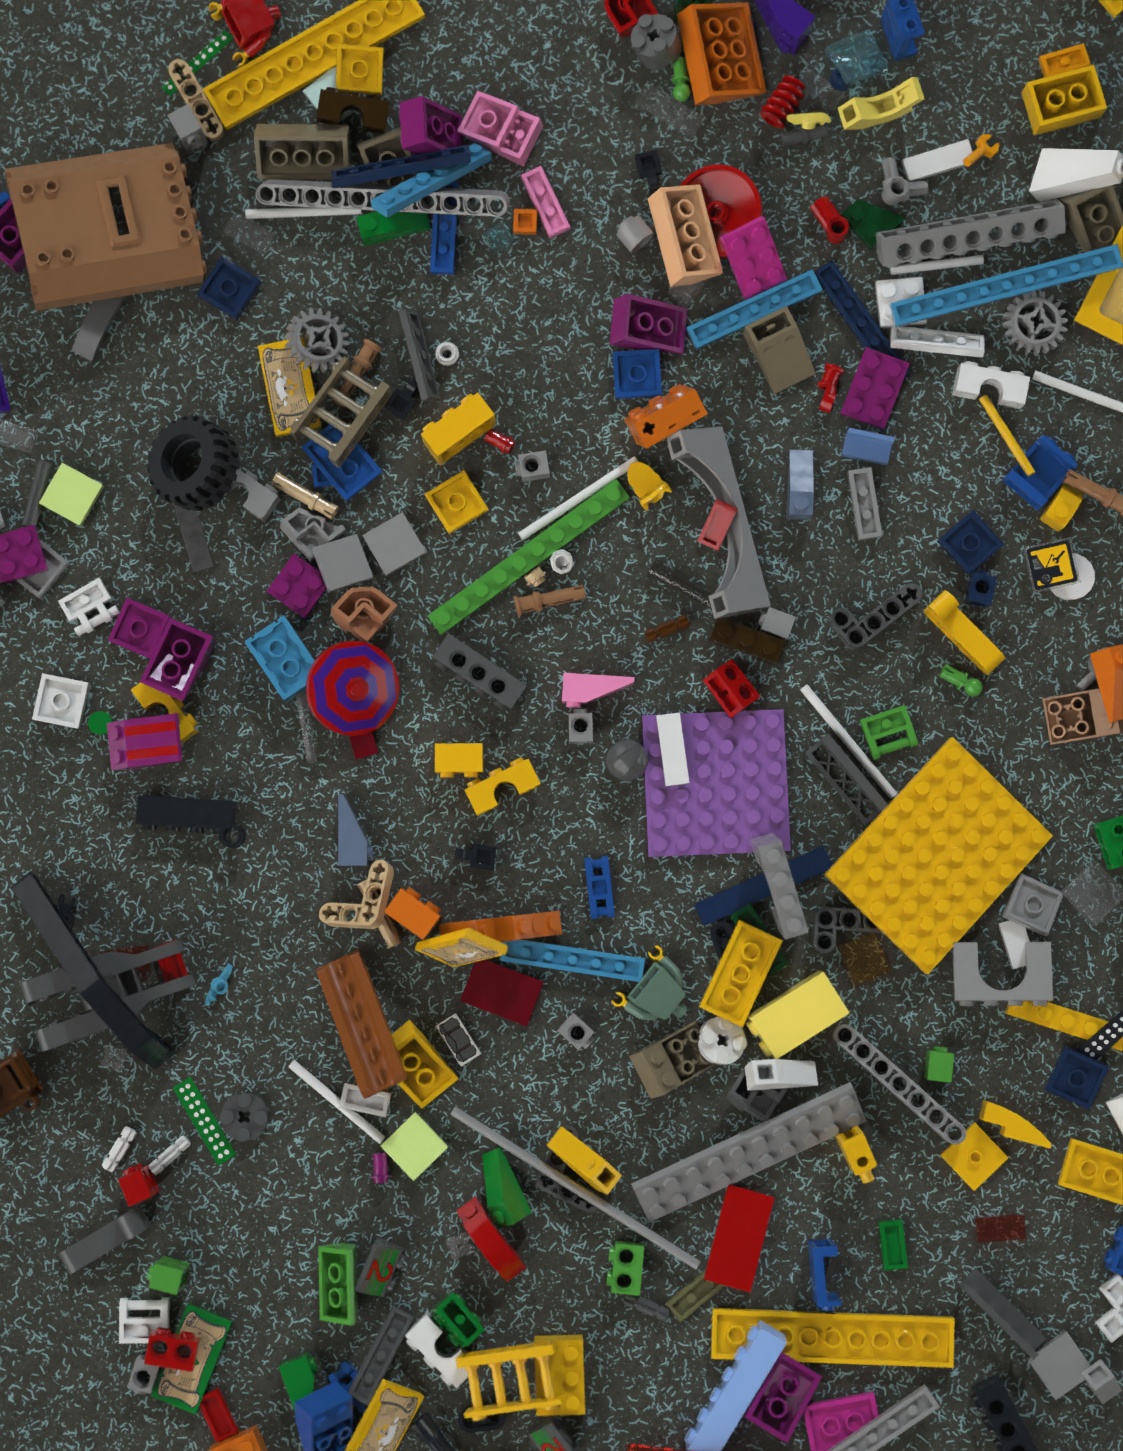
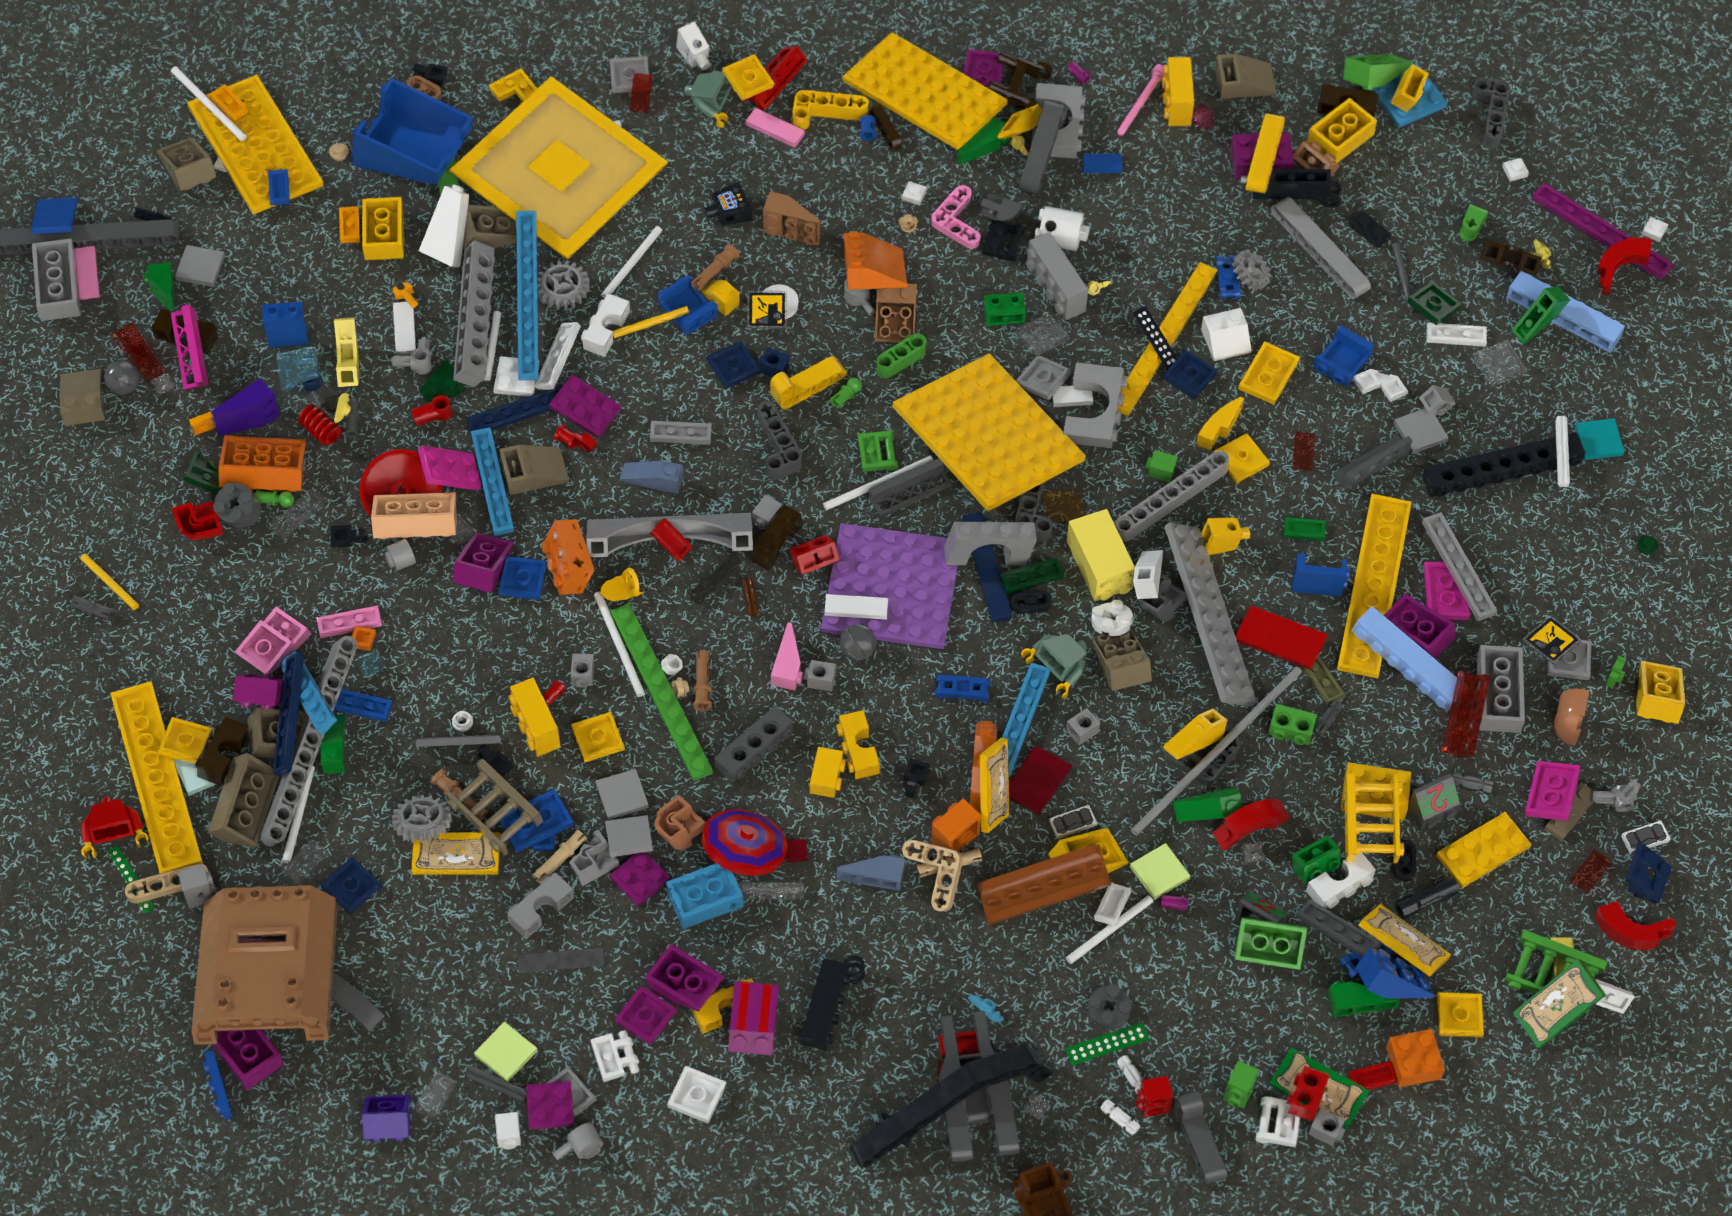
camera: 80 degrees left, 25 degrees down
green tile [88,711,113,735] -> none
black tyre [147,415,240,511] -> none
yellow tile [698,920,783,1028] -> none
medium blue panel [841,428,895,465] -> none
none -> bright green beam [876,334,926,378]

